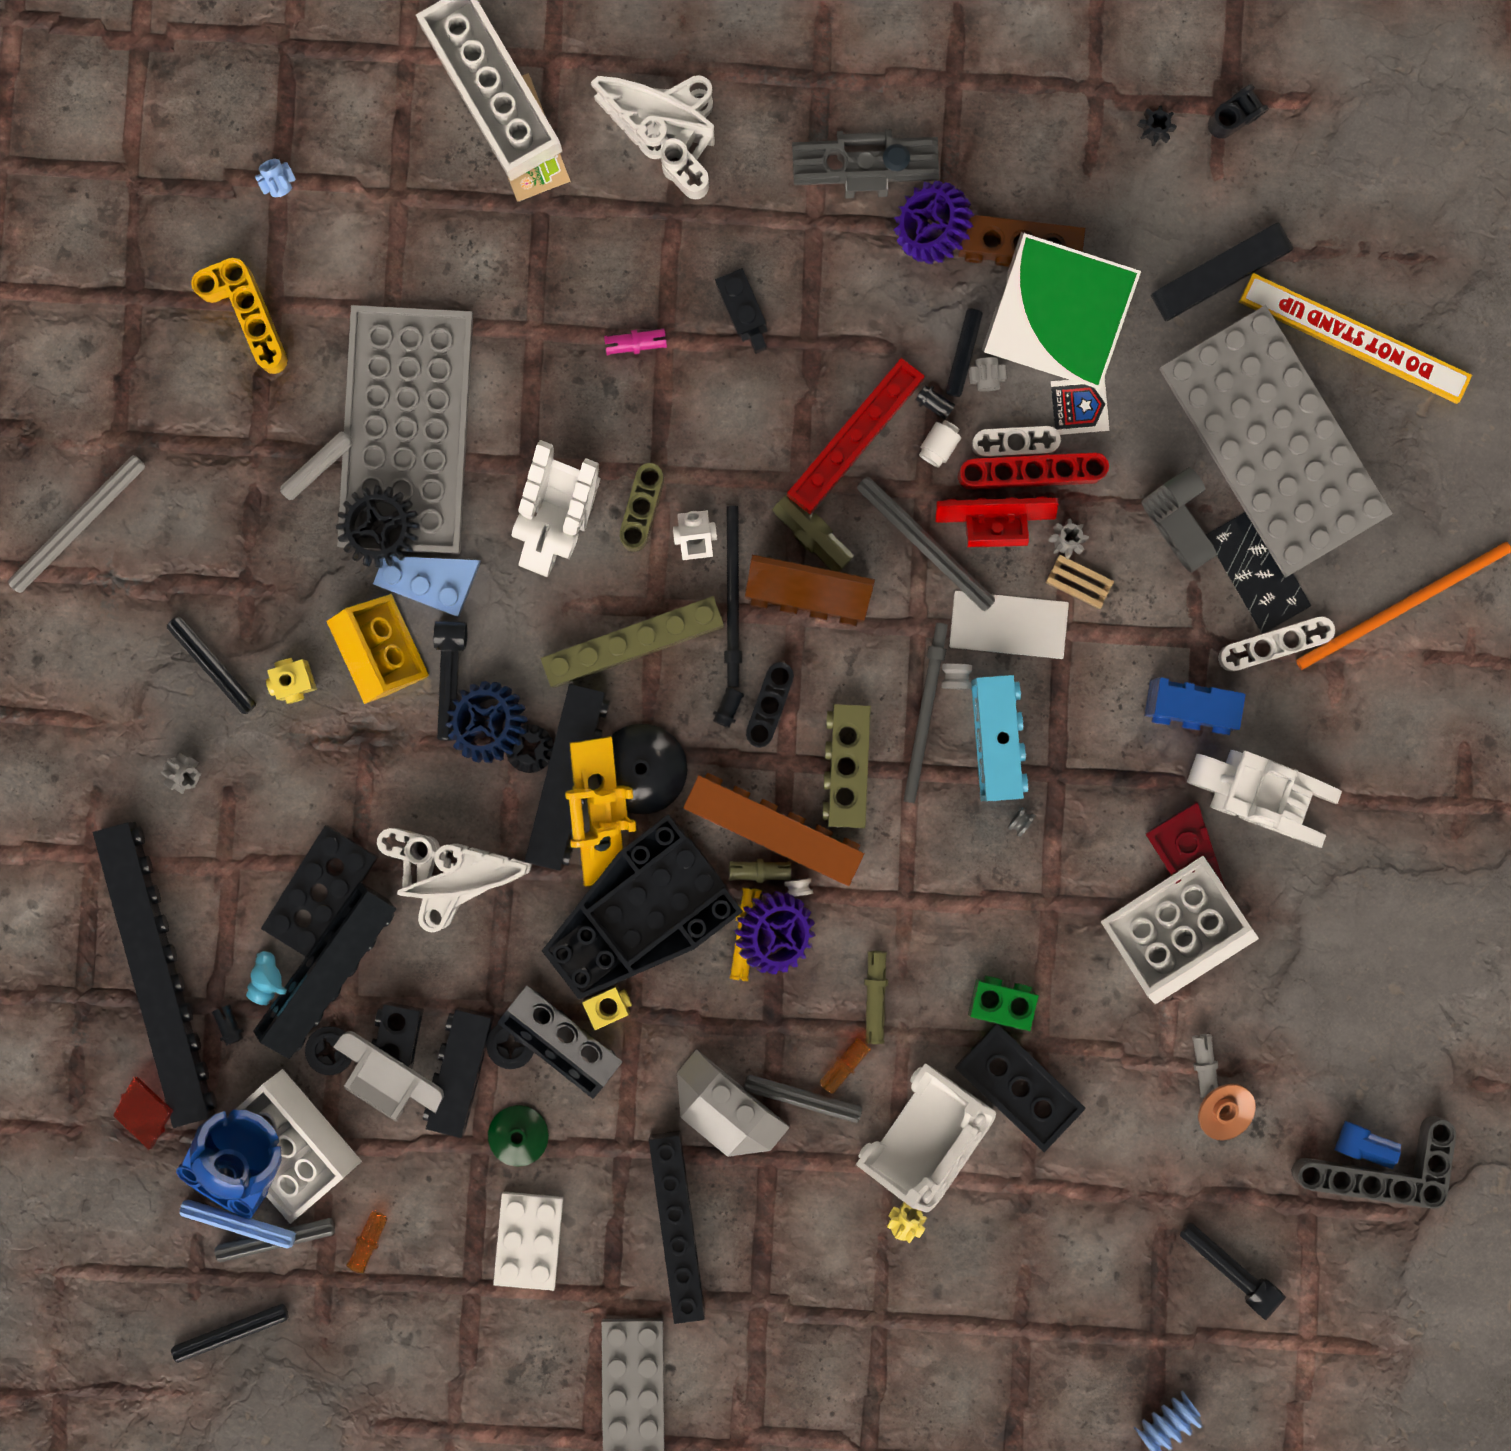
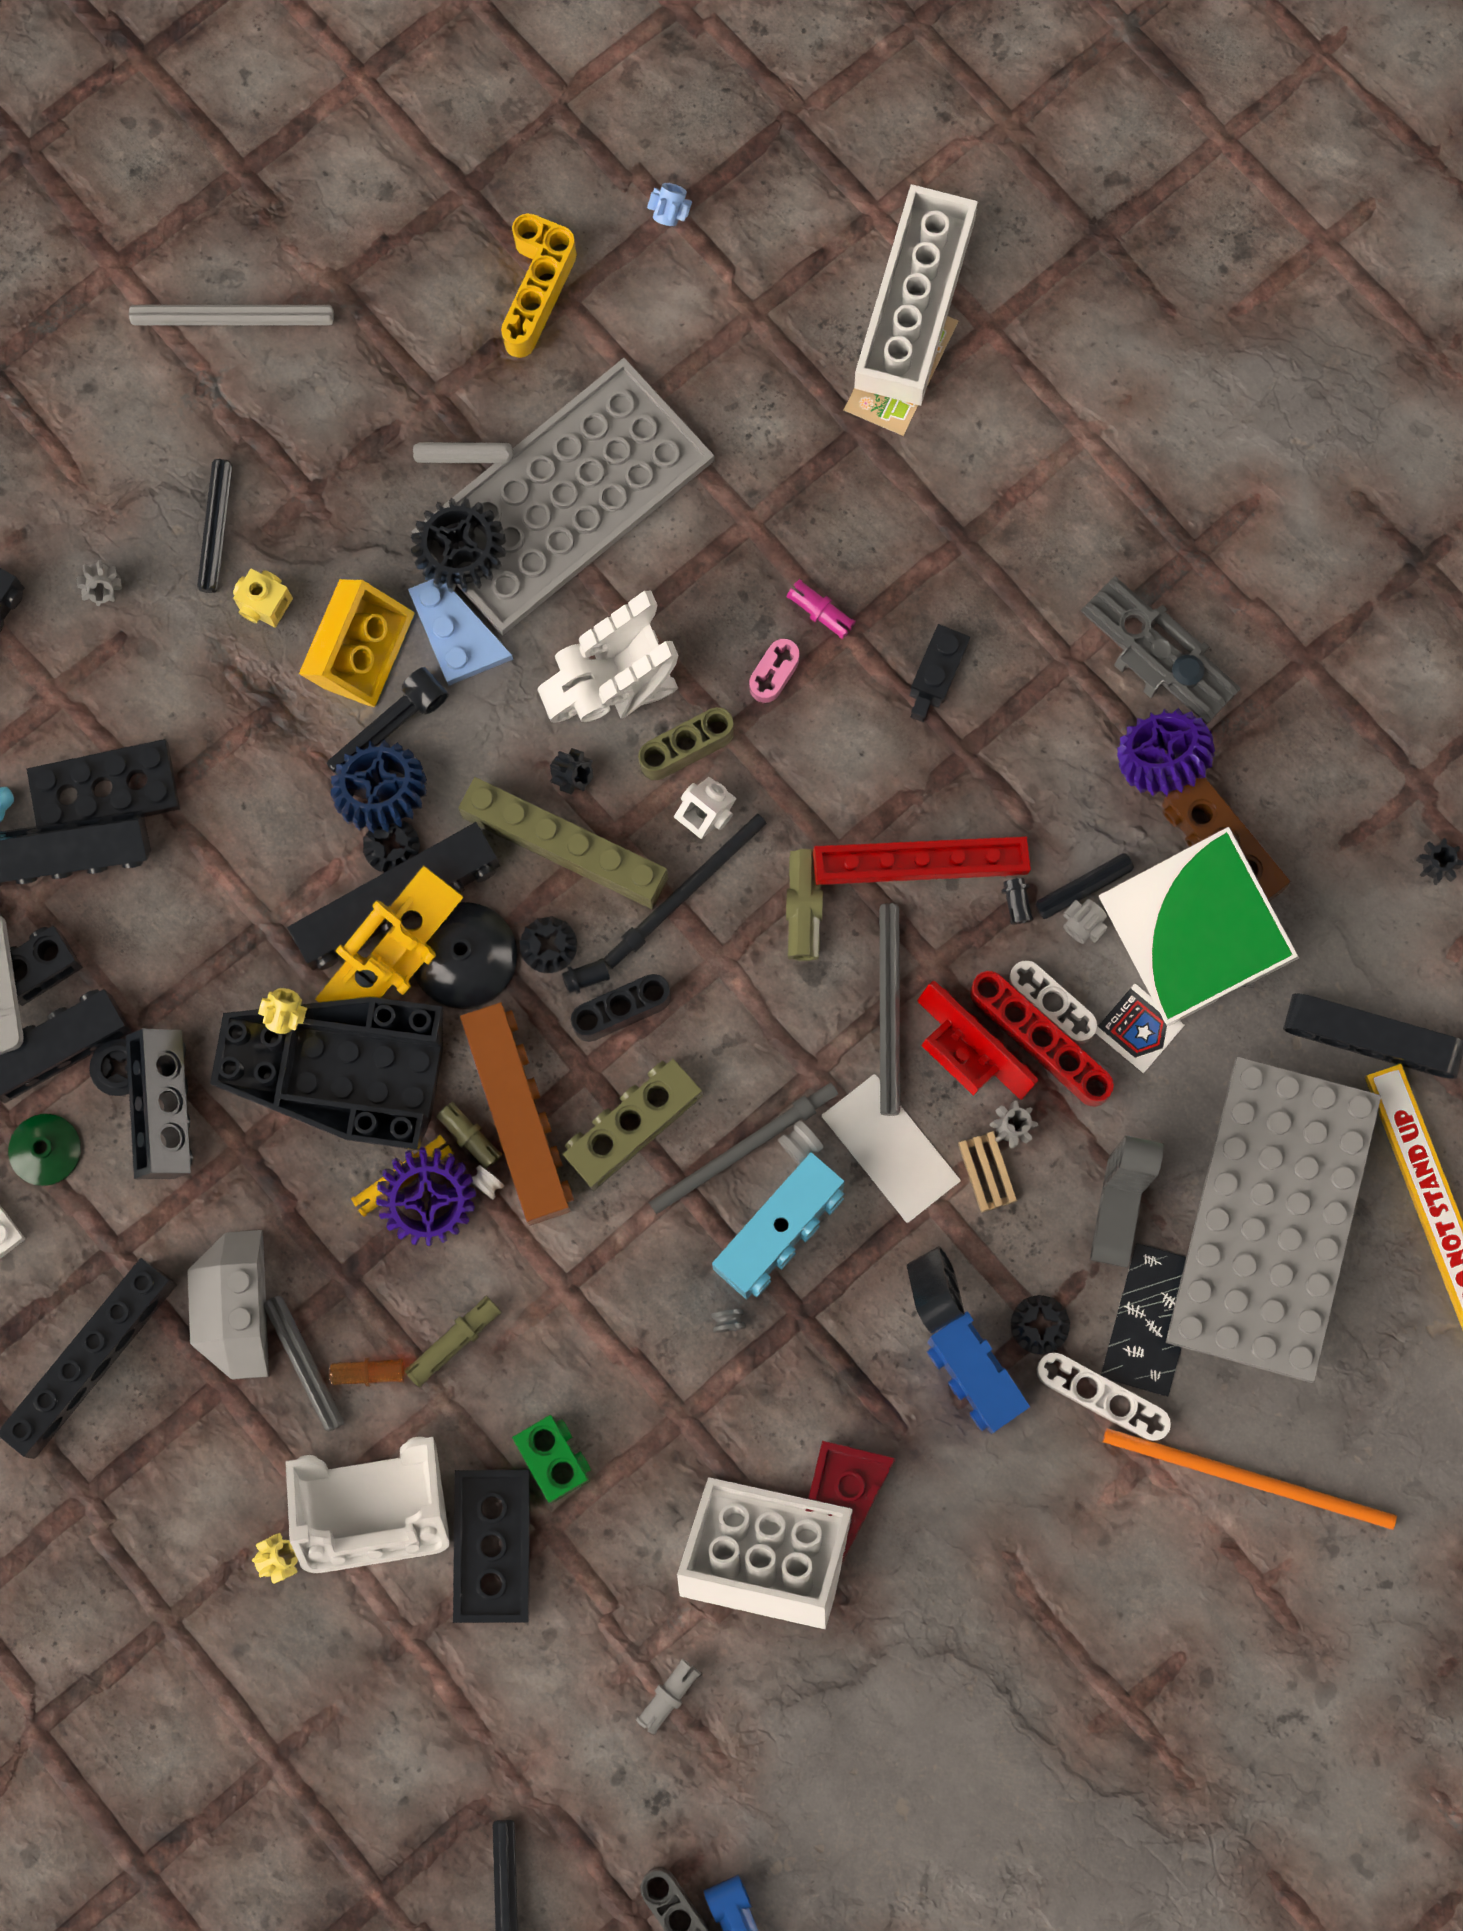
camera: 55 degrees right, 10 degrees down
white piece [377,828,532,932] -> none
light yellow brick [582,985,632,1030] -> none
white piece [591,75,715,199] -> none
reddish brown slope [745,555,875,627] -> none
white brick [919,420,961,468] -> none
white piece [1187,750,1342,848] -> none
nougat dish [1198,1084,1256,1140] -> none
none -> light yellow gear [258,988,307,1034]
none -> black gear [520,916,577,973]
none -> black gear [550,748,593,795]
none -> bright pink beam [749,639,799,703]
none -> black beam [907,1246,965,1333]
none -> black gear [1011,1295,1070,1354]

